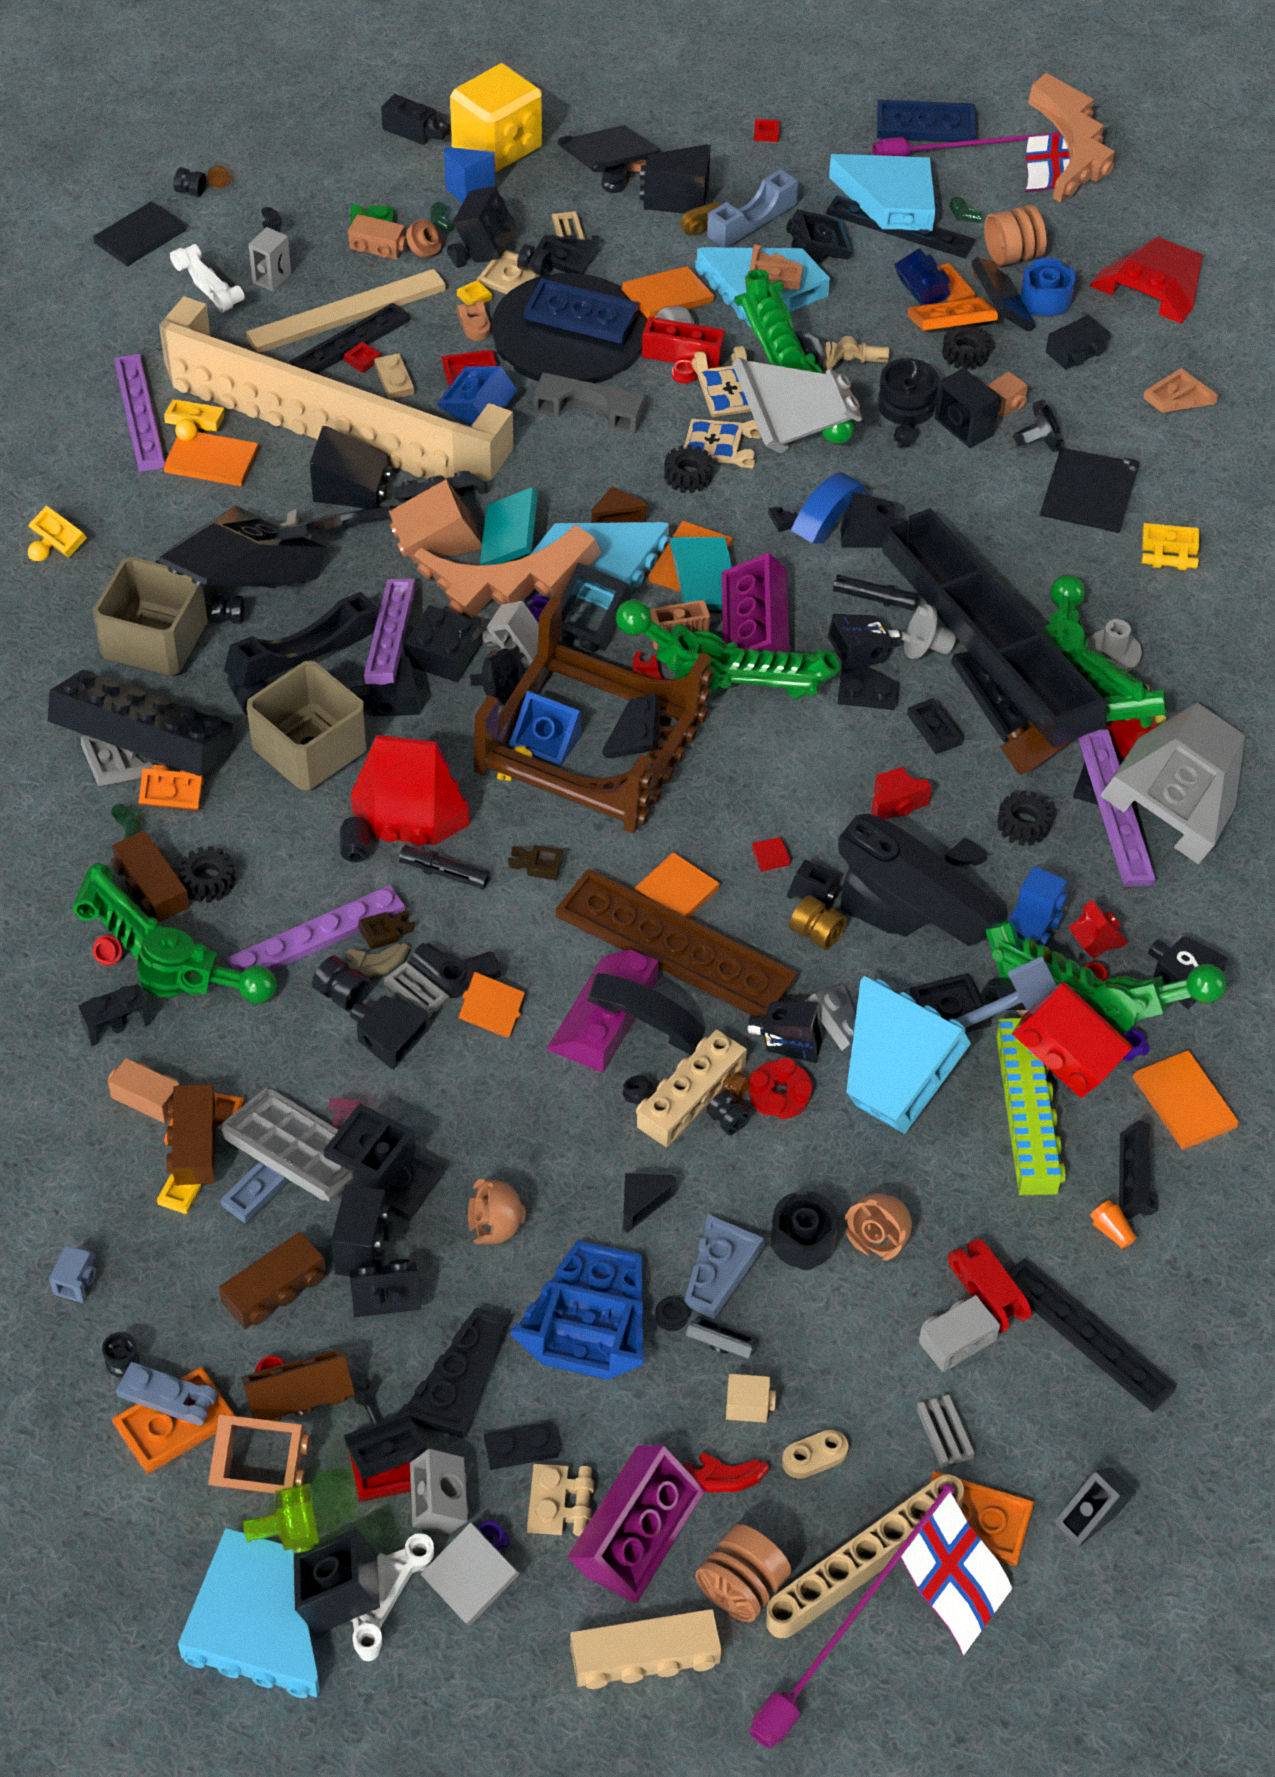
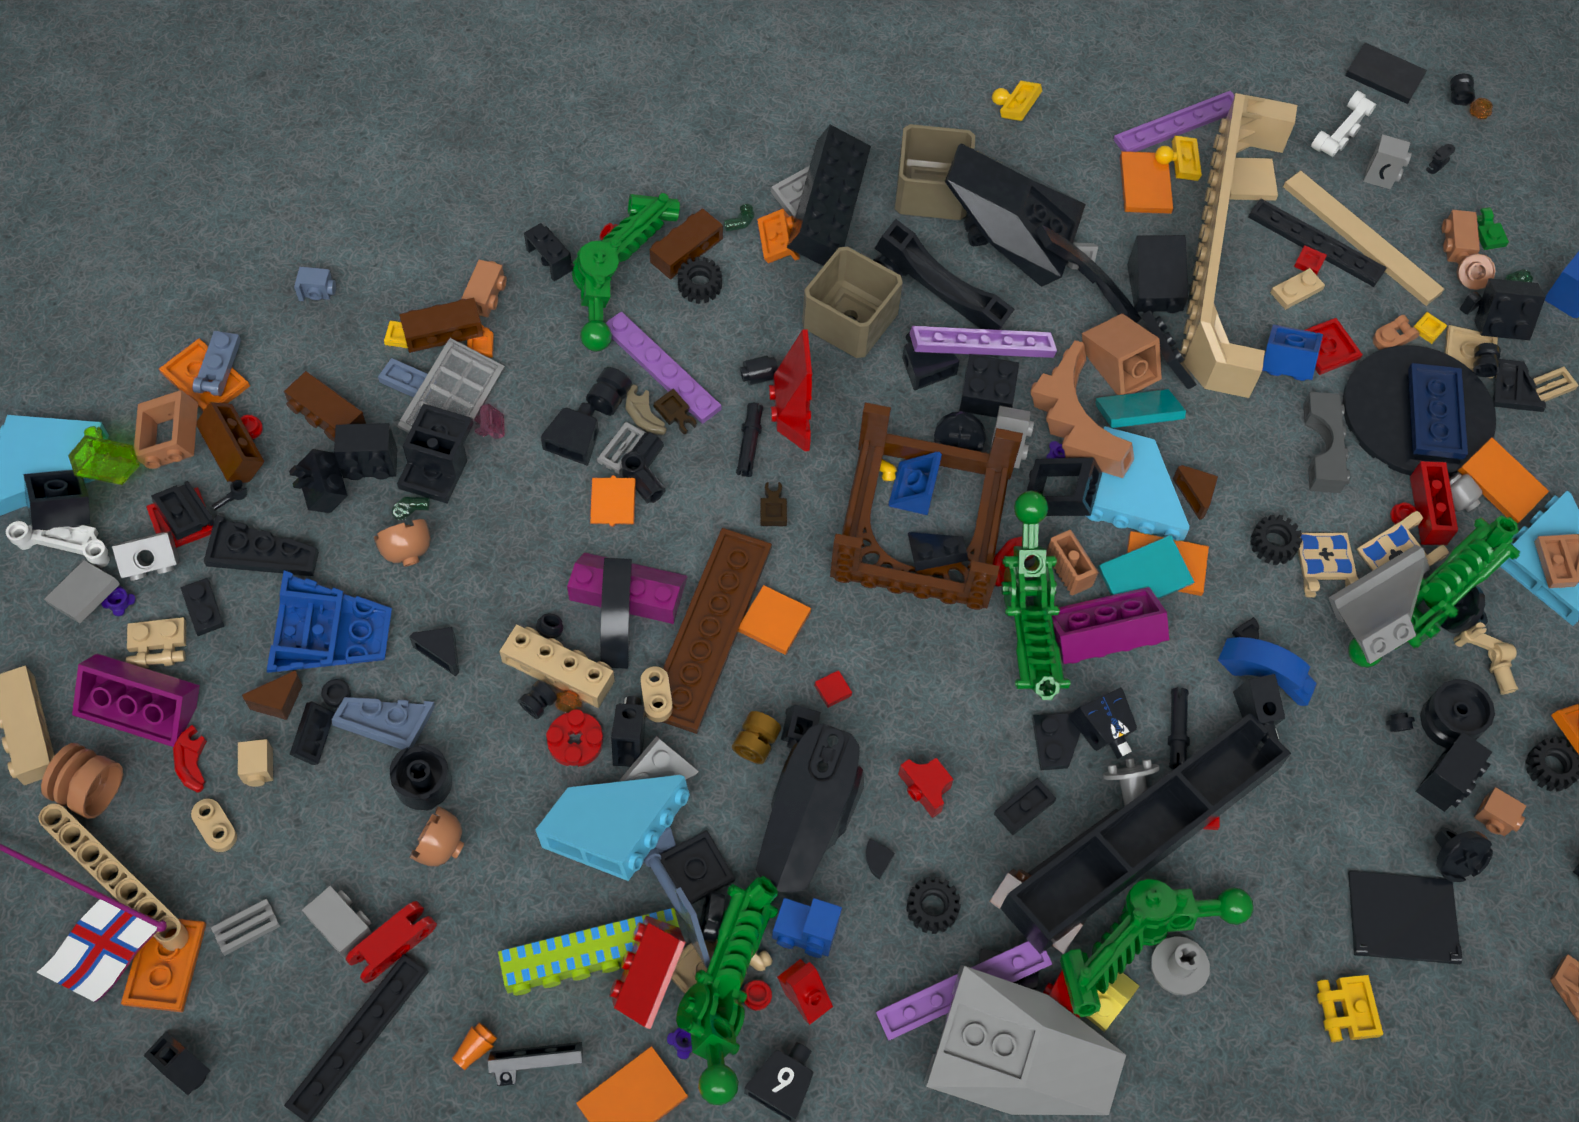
camera: 75 degrees right, 10 degrees up
black wheel [102,1332,140,1377] -> none
none -> reddish brown slope [242,671,303,720]
none -> clear green arm [391,497,430,520]
none -> tan plate [641,667,672,722]

